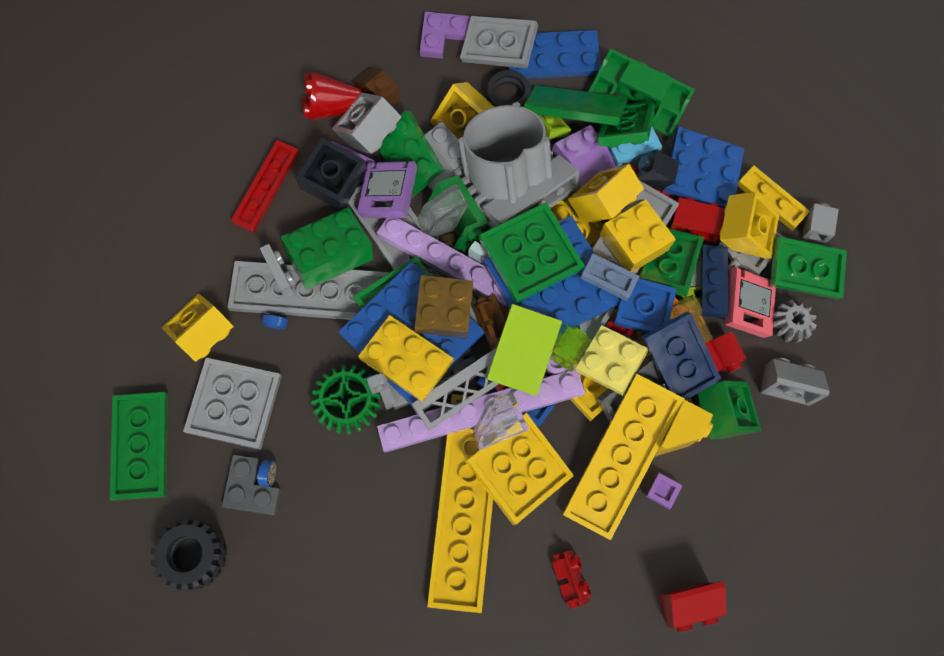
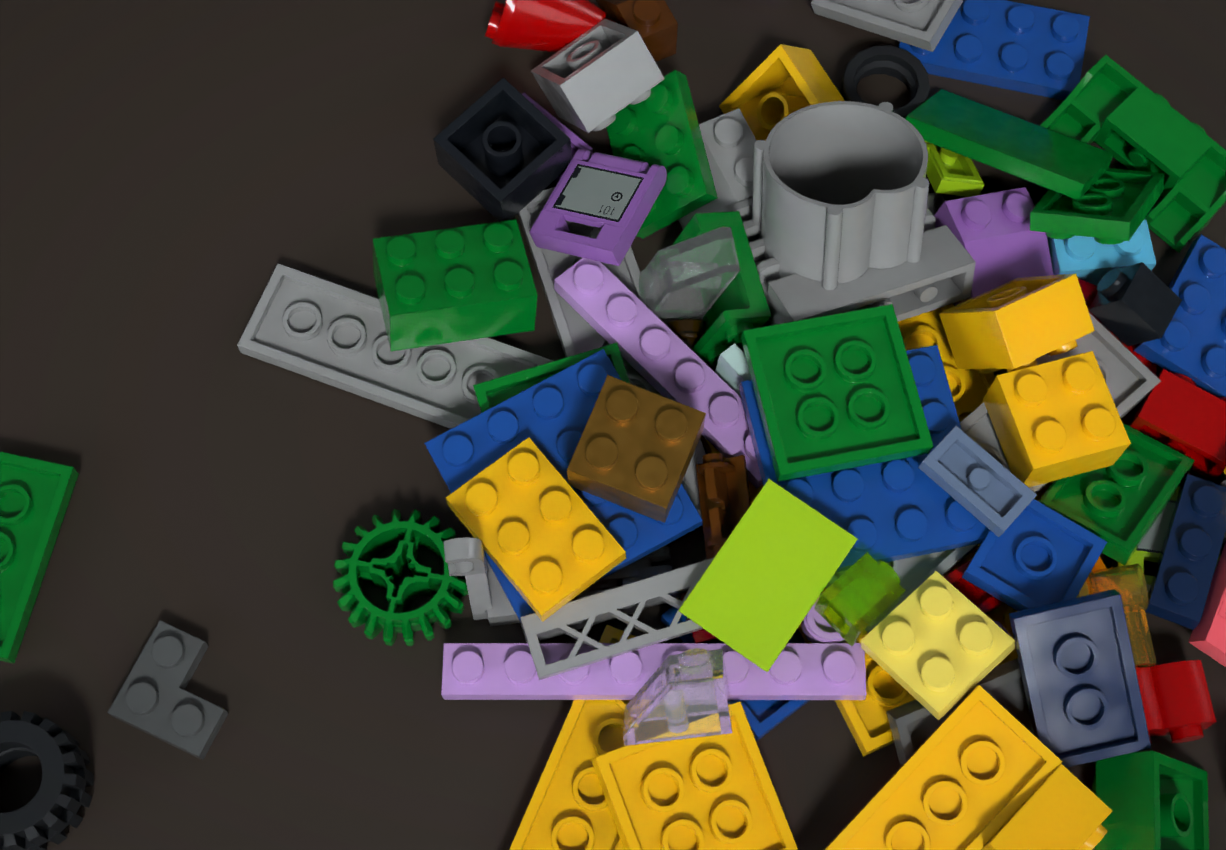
camera: 20 degrees right, 5 degrees down
yellow slope [161,293,234,362] -> none
light grey plate [183,358,282,450] -> none
red plate [231,140,299,233] -> none
blue tile [258,460,277,487] -> none
light grey plate [260,244,295,299] -> none
blue tile [261,315,288,330] -> none

